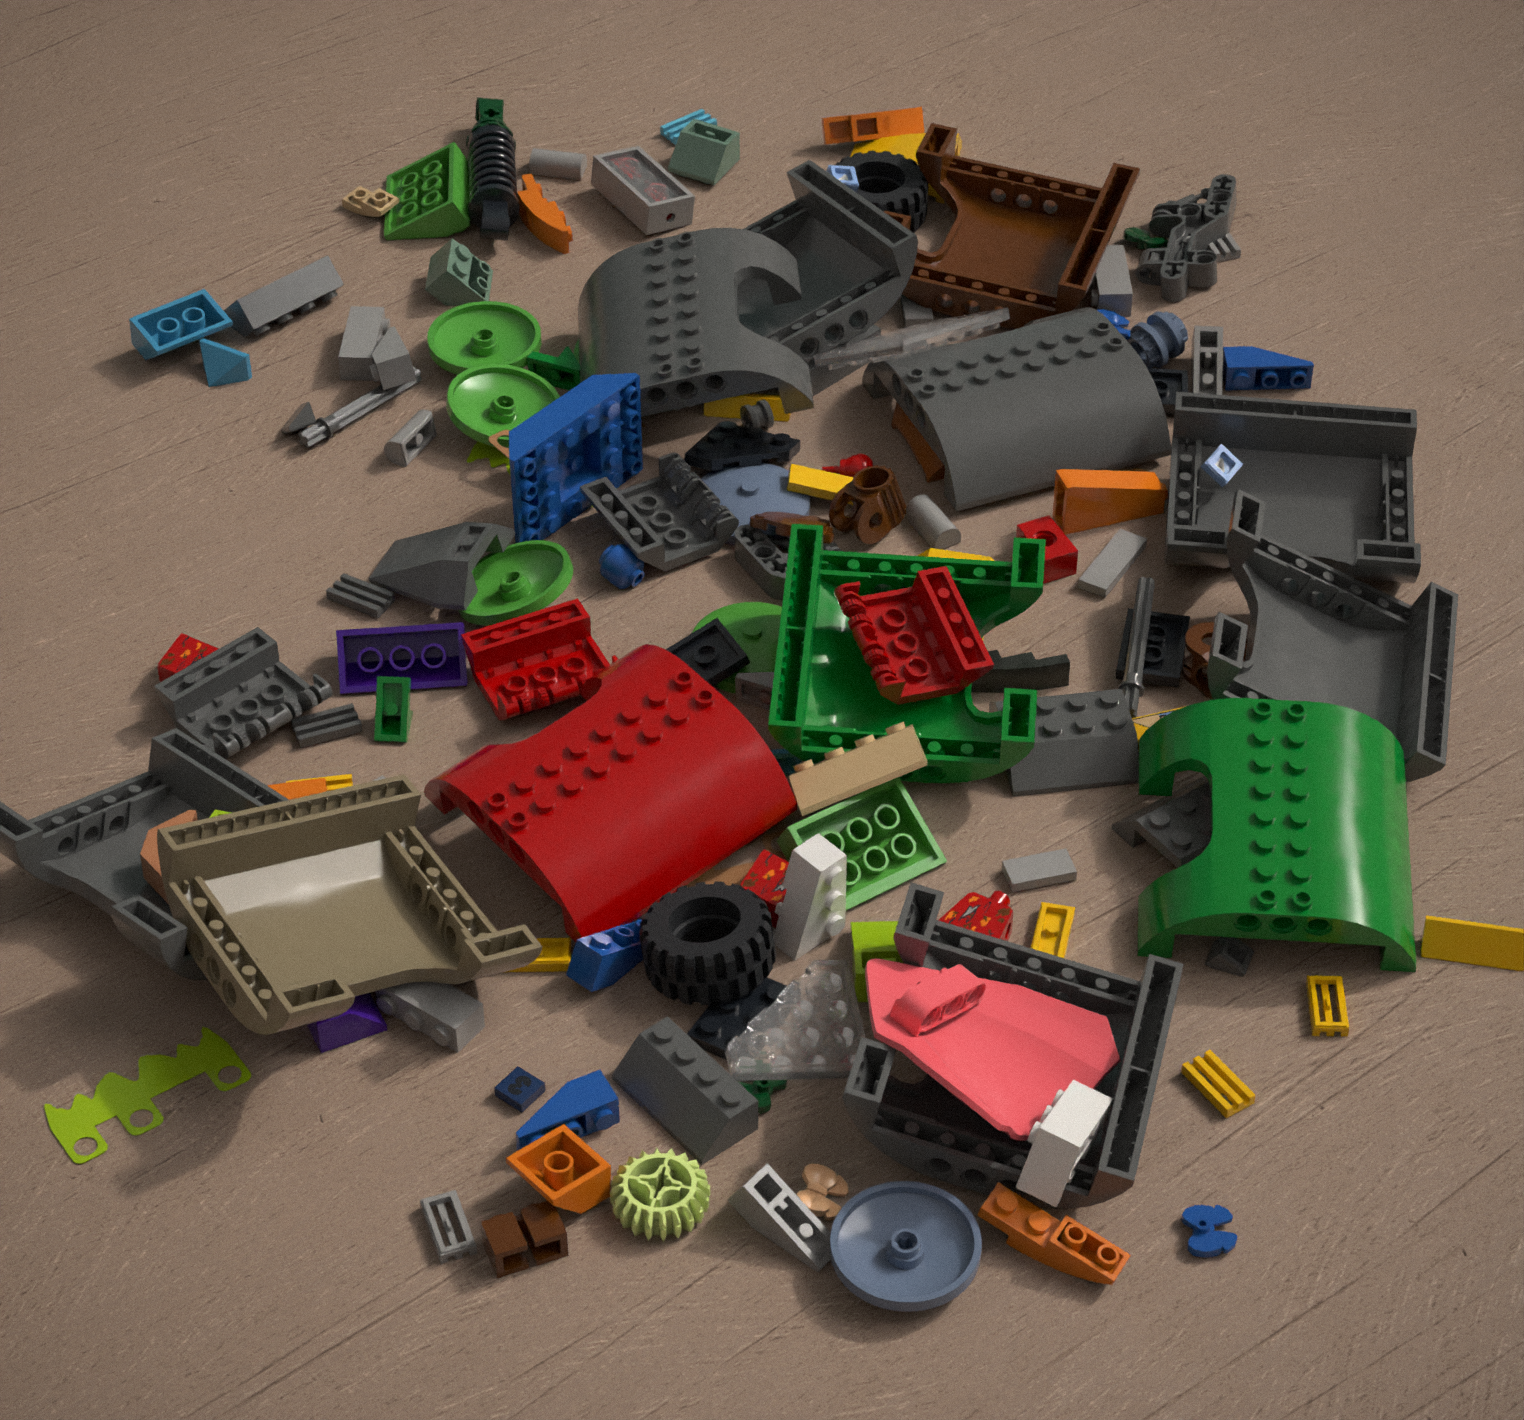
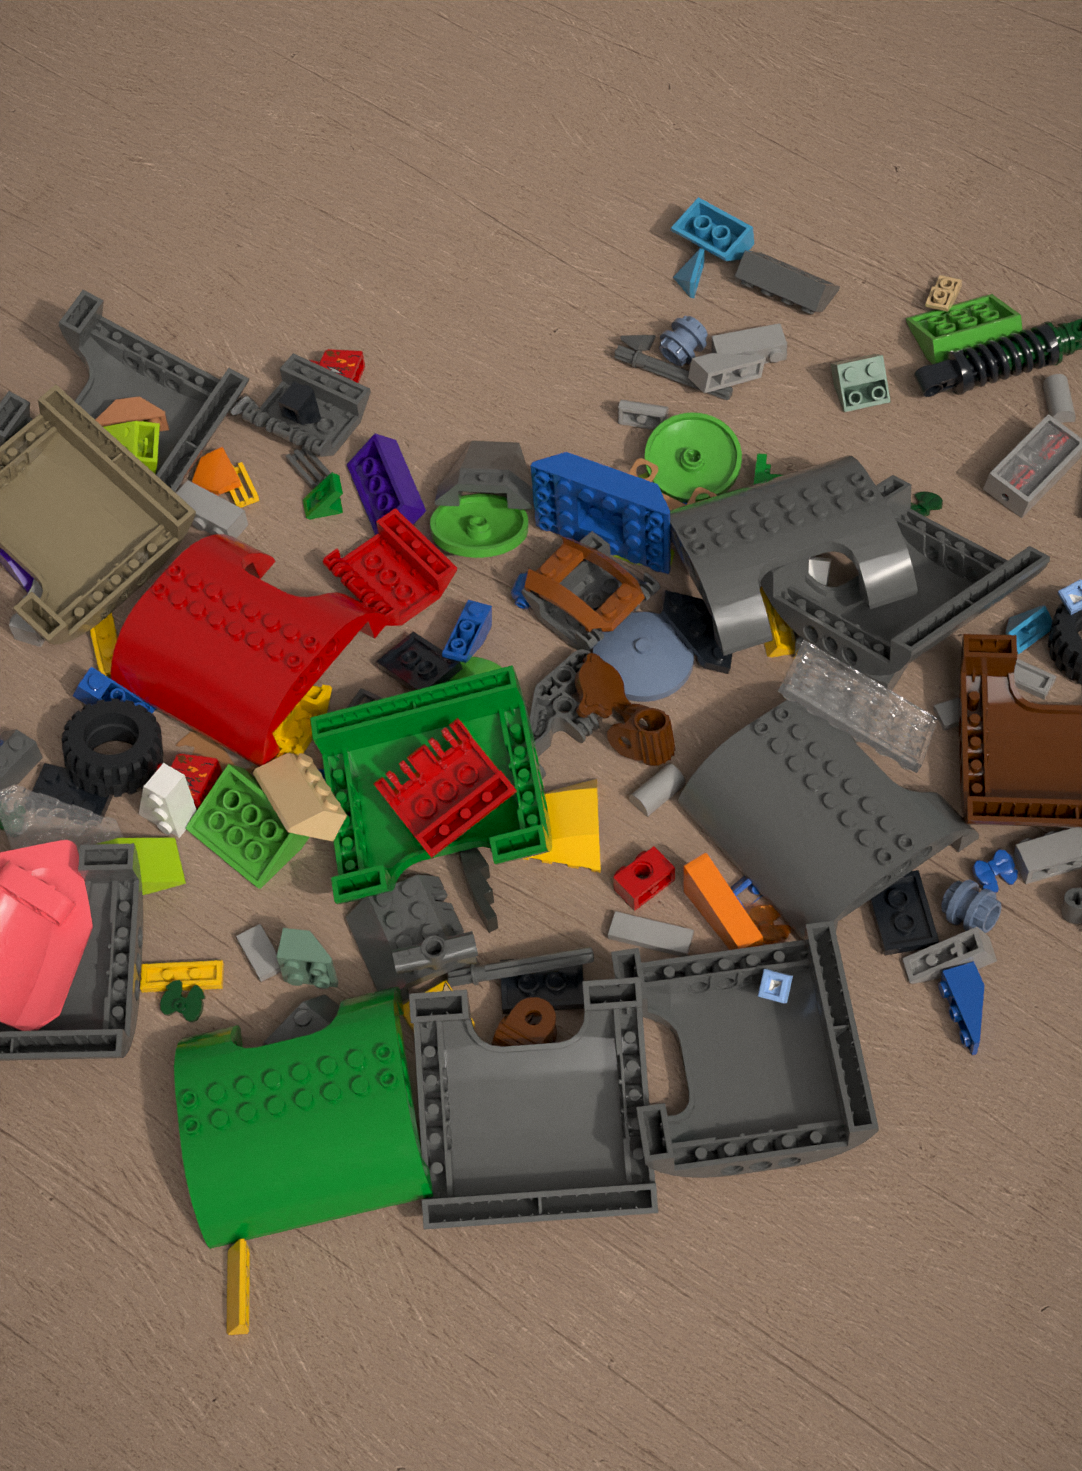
camera: 80 degrees right, 15 degrees up
dark grey tile [326,573,395,618] -> none
bright green dish [427,301,542,375] -> none
orange slope [517,173,573,254] -> none
yellow tile [787,464,853,505] -> none
red piece [822,453,874,477] -> none
red torso [939,891,1013,941] -> none
yellow tile [1181,1050,1256,1118] -> none
yellow tile [1306,975,1349,1037] -> none
none -> dark green piece [160,980,206,1023]
none -> sand green slope [276,928,338,989]
none -> black slope [278,381,321,425]
none -> dark grey piece [391,931,478,975]
none -> blue slope [442,600,492,663]
none -> dark orange wedge [524,536,645,632]
none -> sand blue piece [659,316,708,366]

